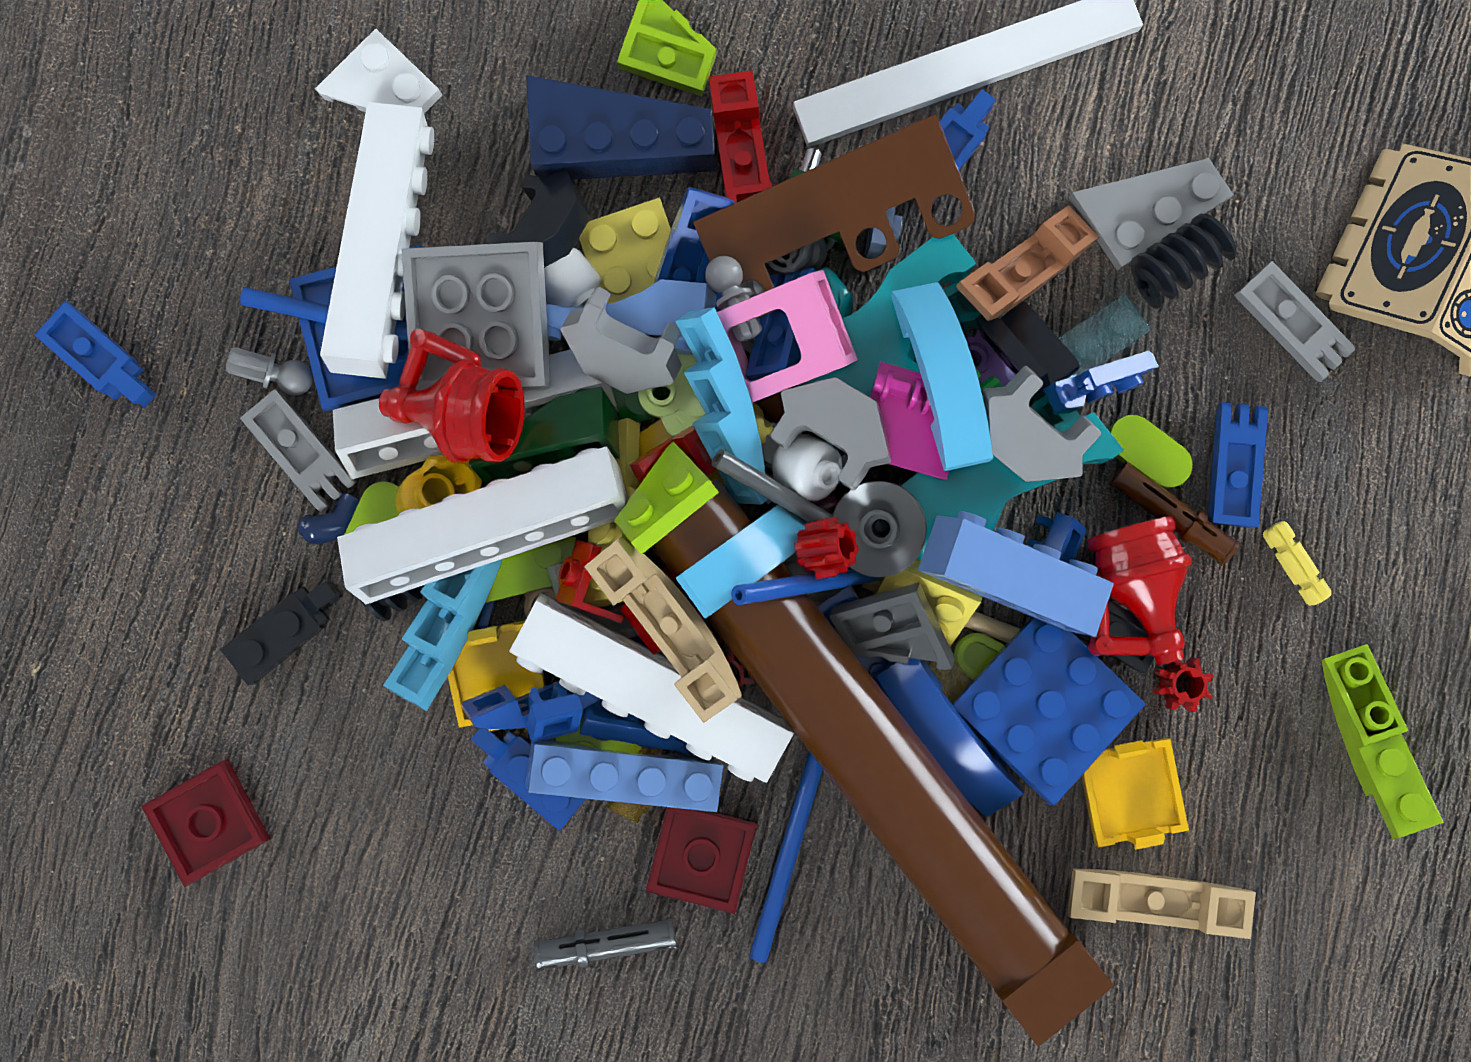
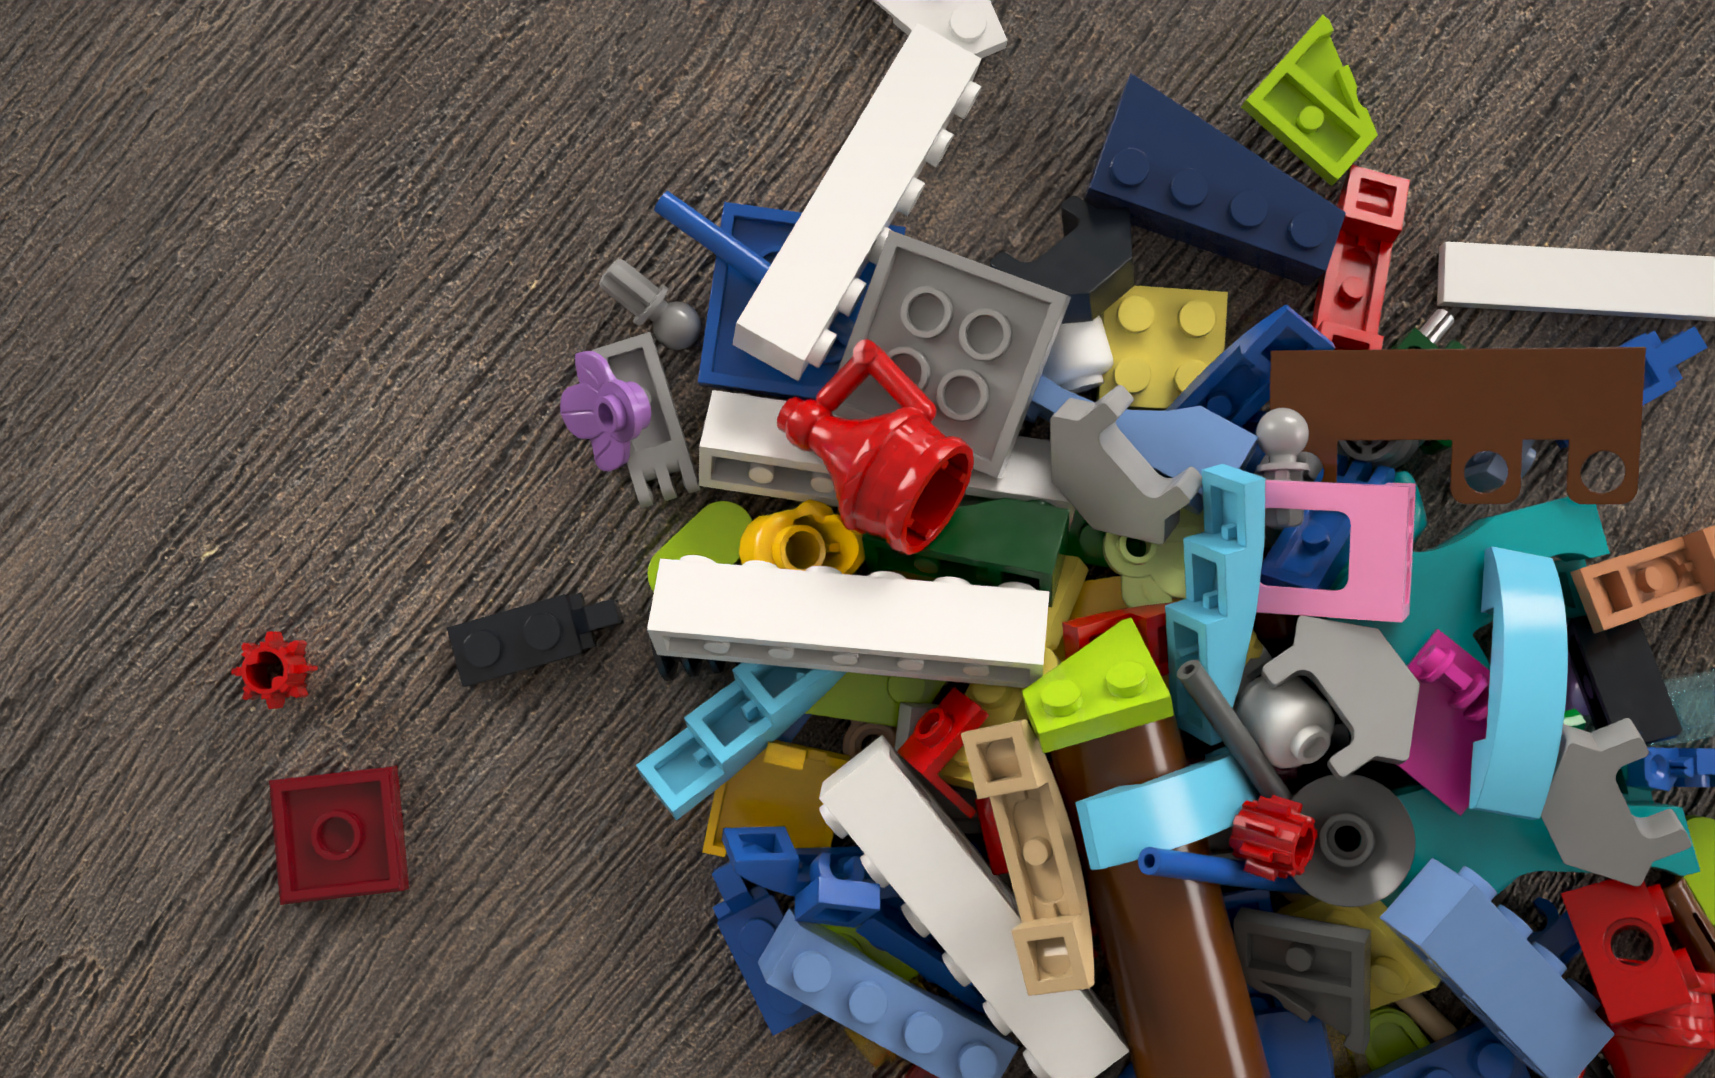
camera: 25 degrees right, 0 degrees up
blue hinge [34,301,157,408] -> none
dark blue arm [298,491,360,545] -> none
none -> red gear [231,631,318,709]
none -> medium lavender plate [560,351,651,471]
none -> red brick [1560,879,1701,1027]

